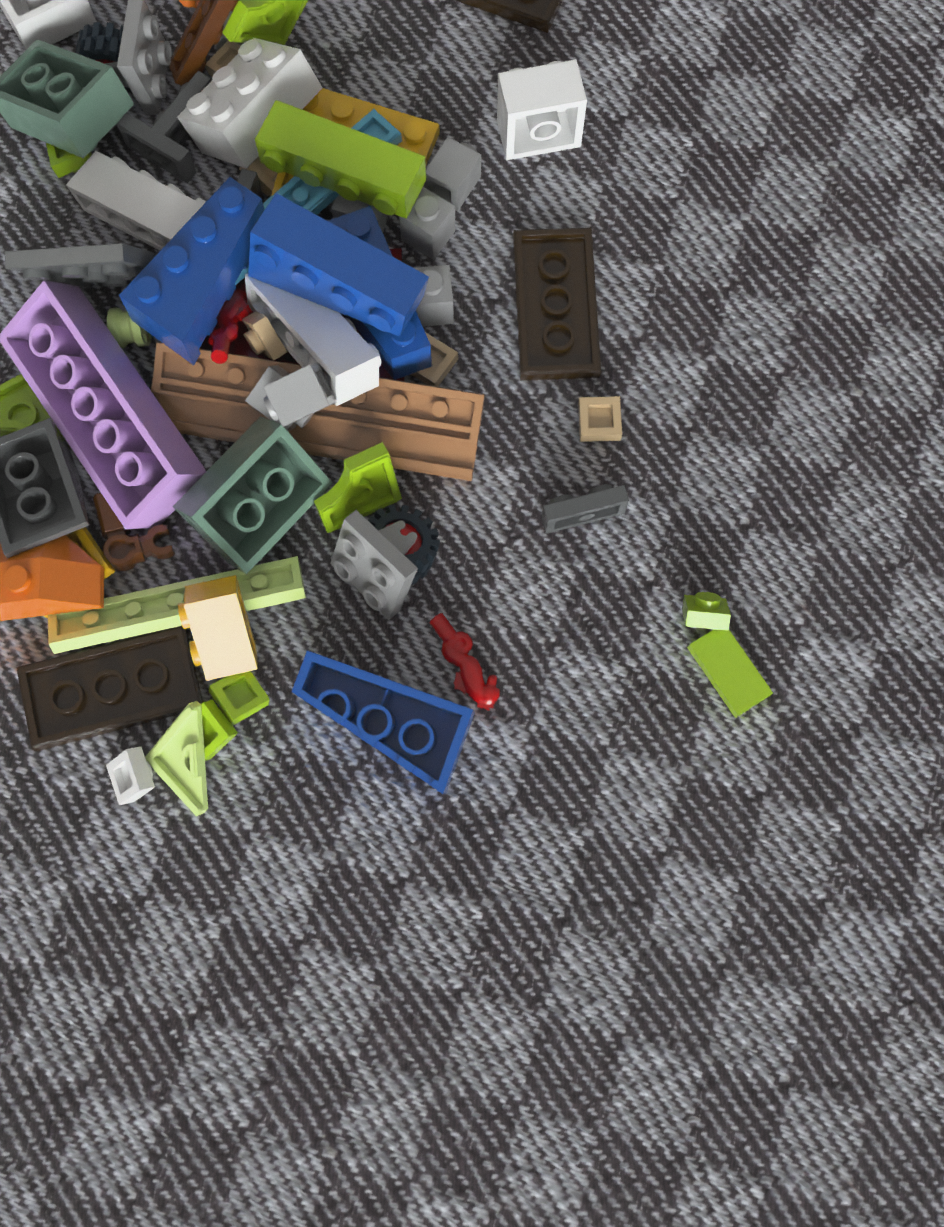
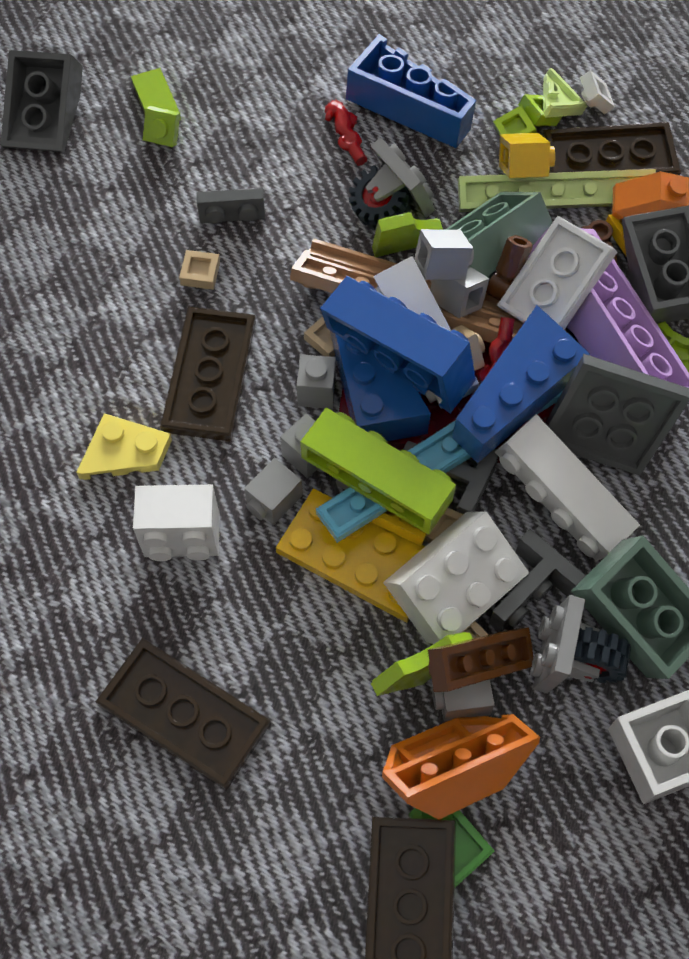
camera: 170 degrees left, 10 degrees down
none -> dark grey slope [0,50,83,152]
none -> light yellow wing [76,413,172,480]
none -> reddish brown bar [486,235,533,301]
none -> white tile [497,216,617,329]

